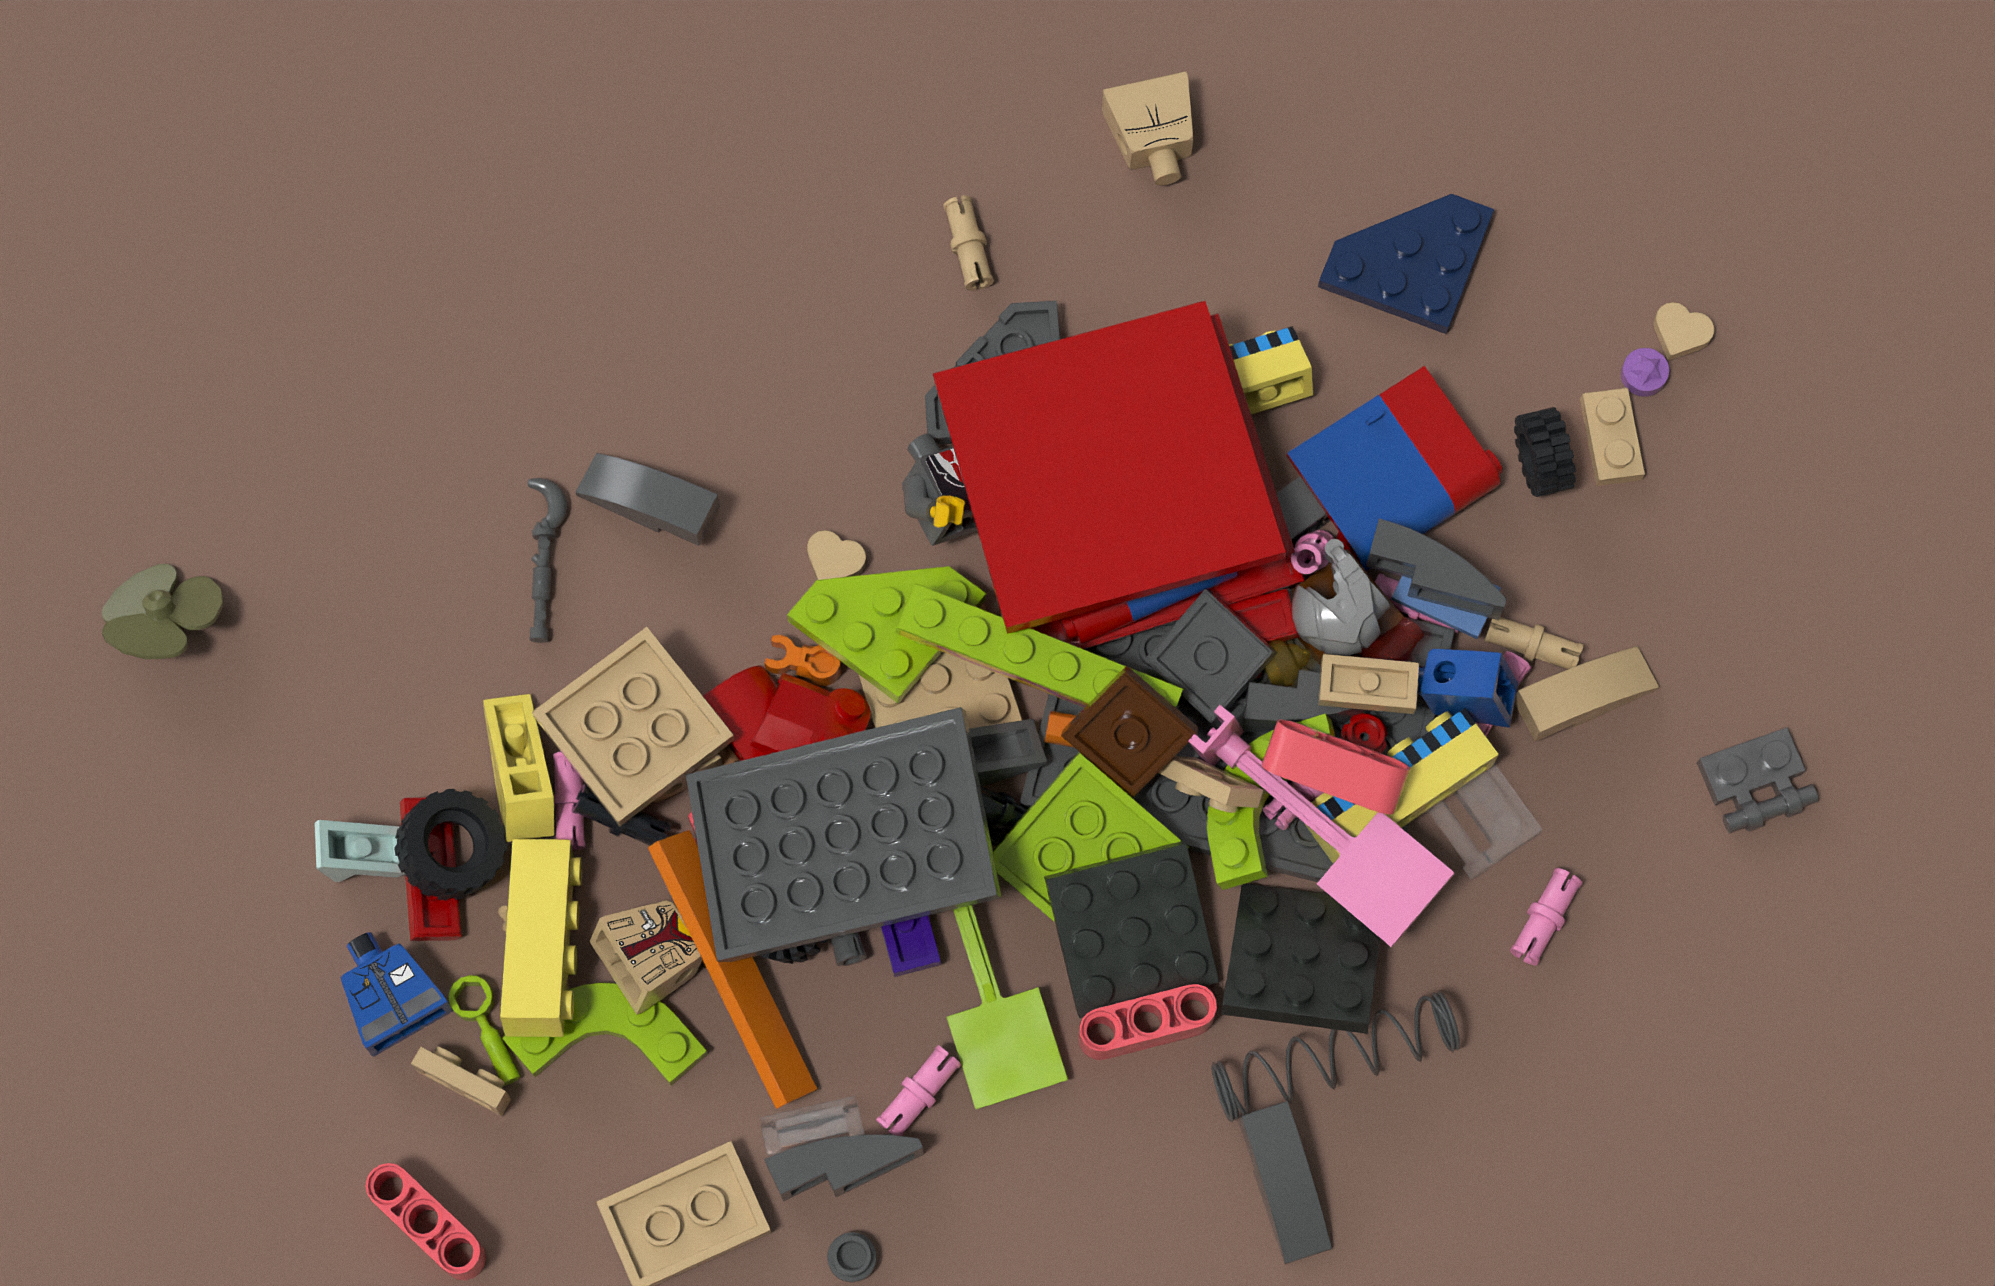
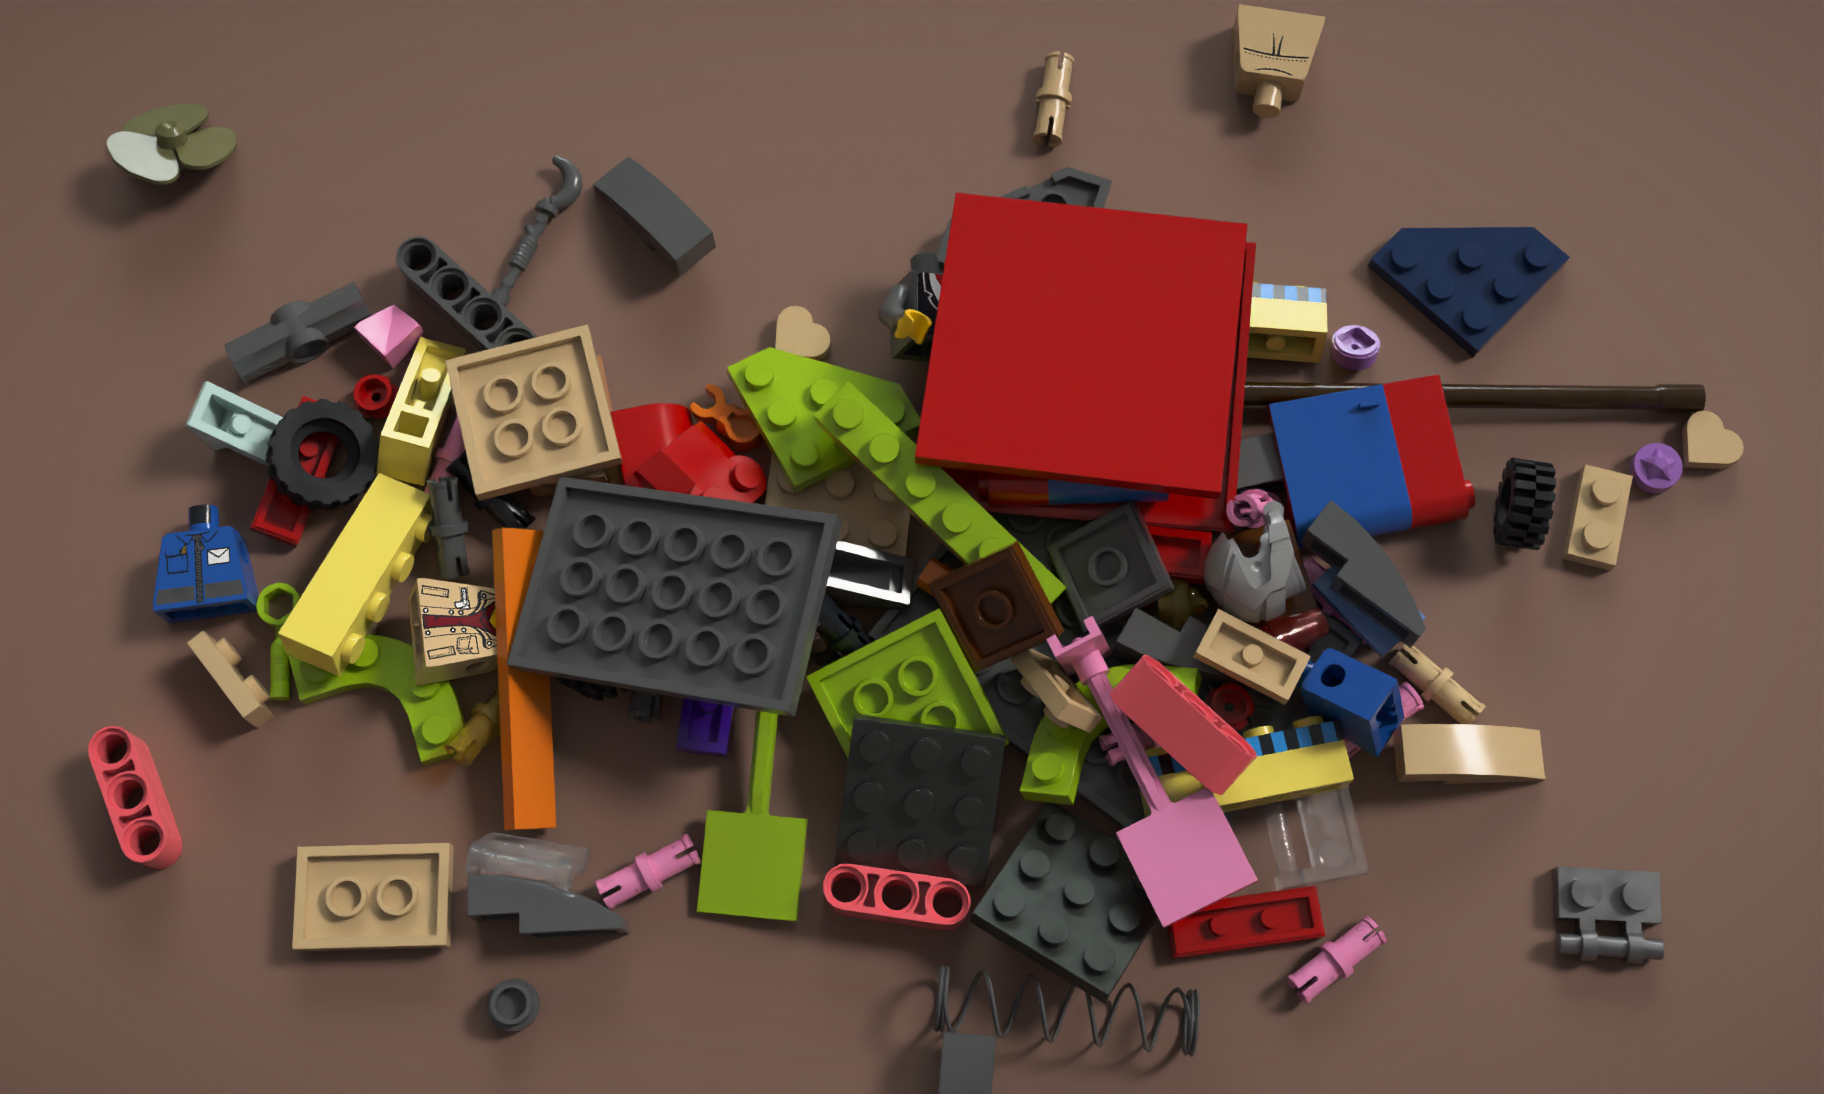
camera: 25 degrees right, 0 degrees up
none -> dark grey piece [224,282,372,383]
none -> red plate [353,374,399,420]
none -> bright pink slope [354,305,427,369]
none -> dark grey beam [396,236,538,351]
none -> dark grey pin [426,476,470,579]
none -> clear yellow pin [444,687,500,767]
none -> red tile [1167,886,1326,959]
none -> dark brown piece [1244,382,1706,413]
none -> medium lavender tile [1330,325,1380,370]

